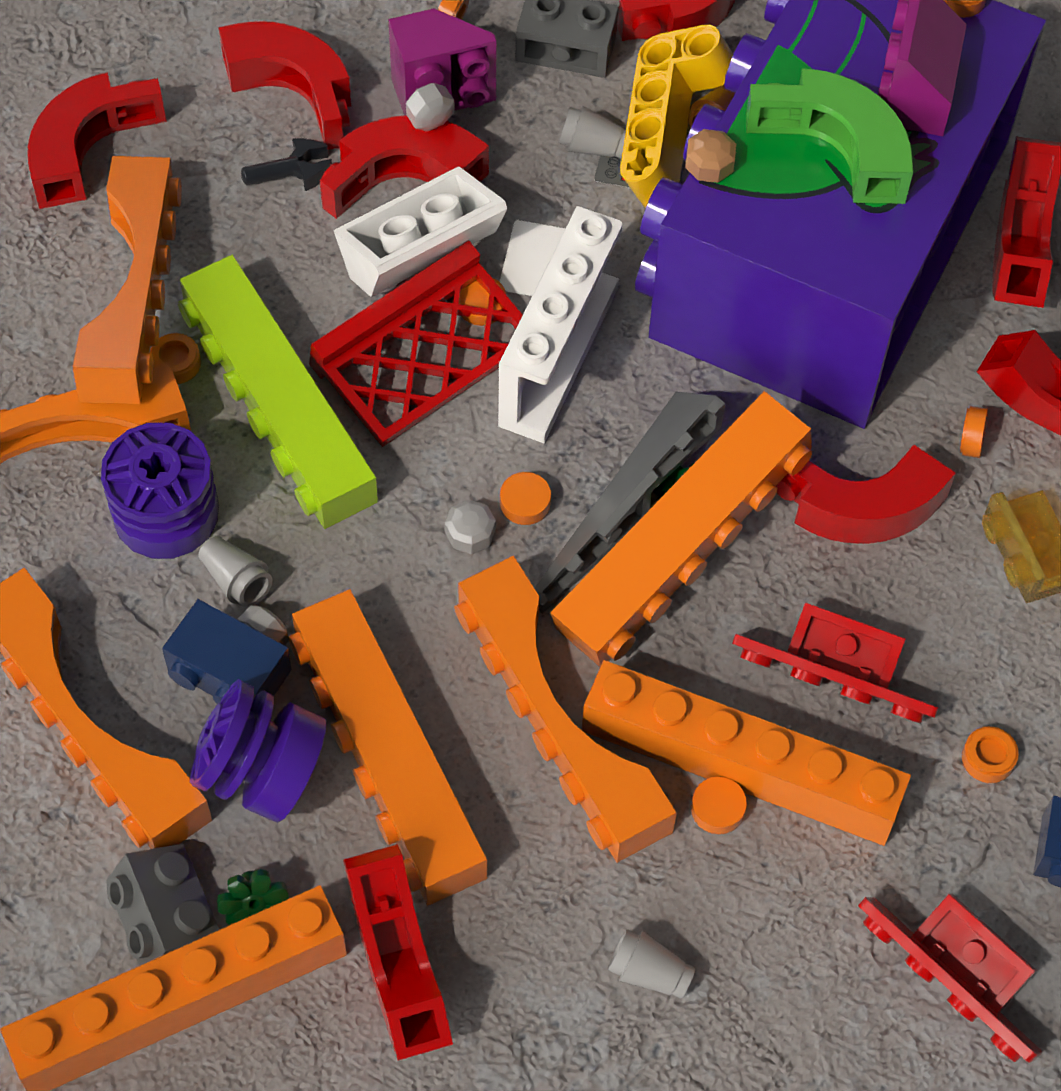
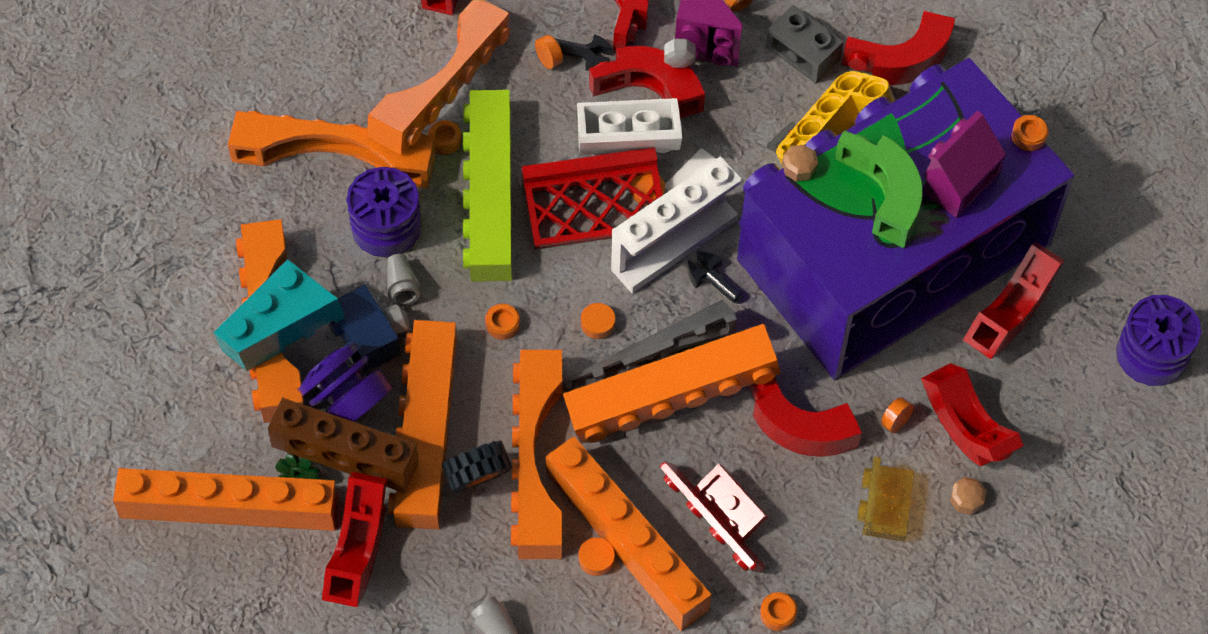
camera: 30 degrees right, 0 degrees up
dark grey bracket [106,844,220,966] -> none
light grey tile [445,500,496,554] -> none
light grey cone [559,106,626,158] -> none
none -> teal wedge [213,259,345,371]
none -> reddish brown brick [268,397,419,493]
none -> black wheel [442,440,513,493]
none -> orange tile [485,304,520,340]
none -> orange tile [535,35,563,69]
none -> black bar [687,251,743,303]

